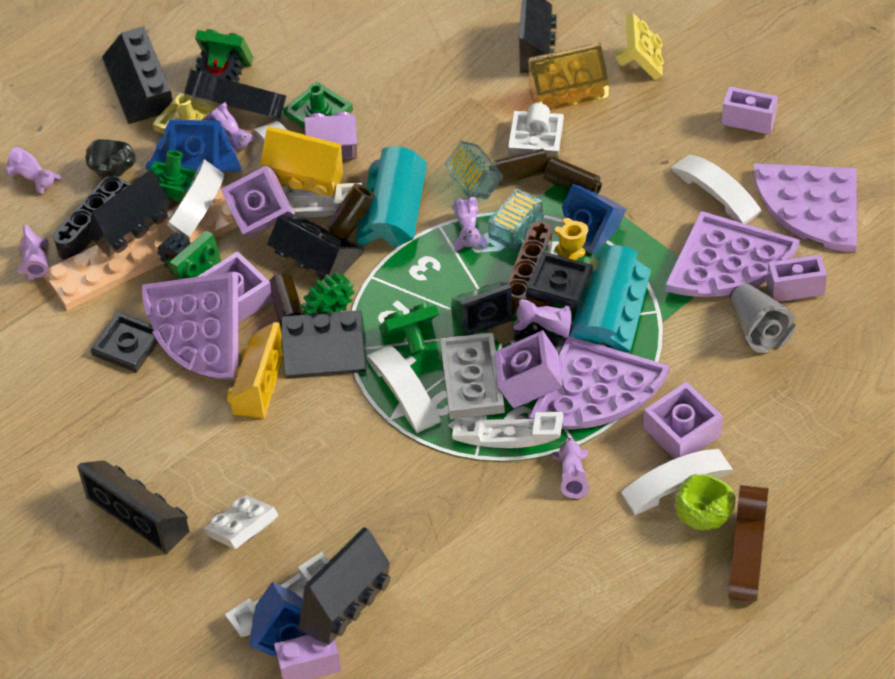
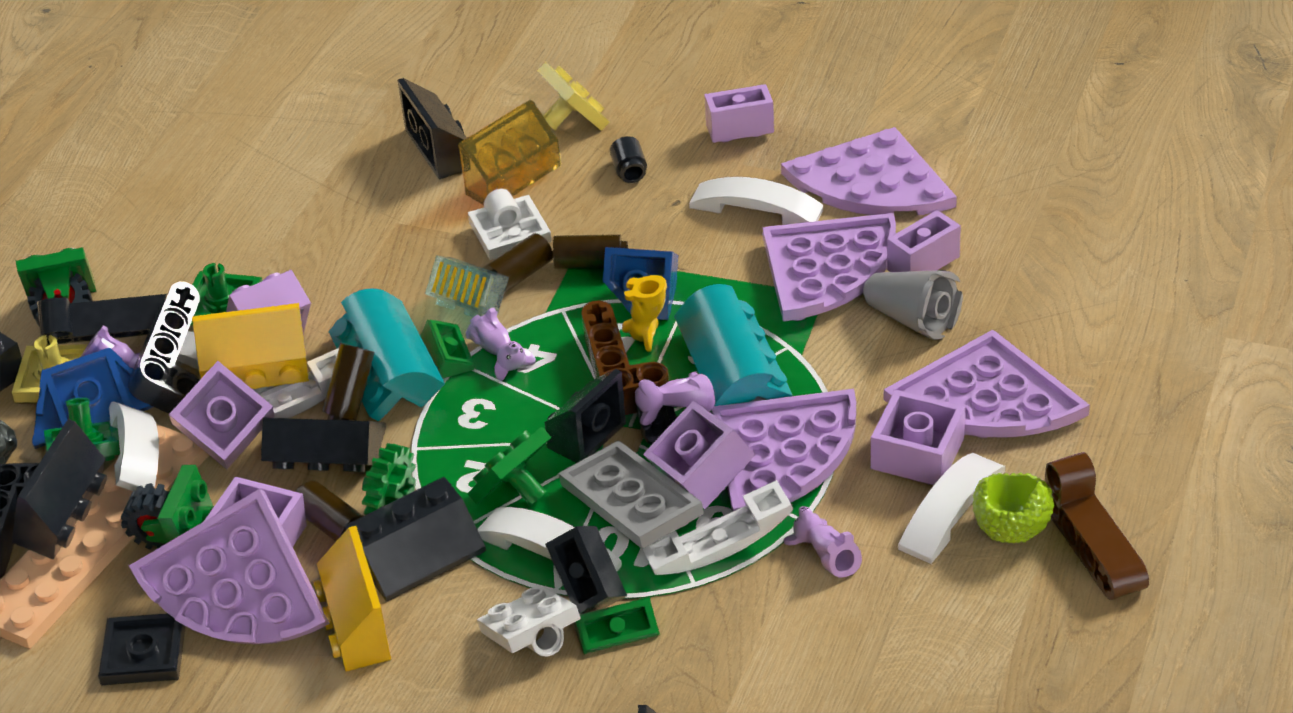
camera: 30 degrees left, 10 degrees down
clear light blue brick [488,188,544,250] -> none
black tile [526,251,593,309] -> none
none -> black beam [128,282,200,414]
none -> green slope [420,319,475,379]
none -> white plate [477,586,581,657]
none -> black brick [545,526,627,614]
none -> green slope [573,597,660,654]
none -> black brick [610,136,647,183]
none -> lavender plate [883,330,1090,438]

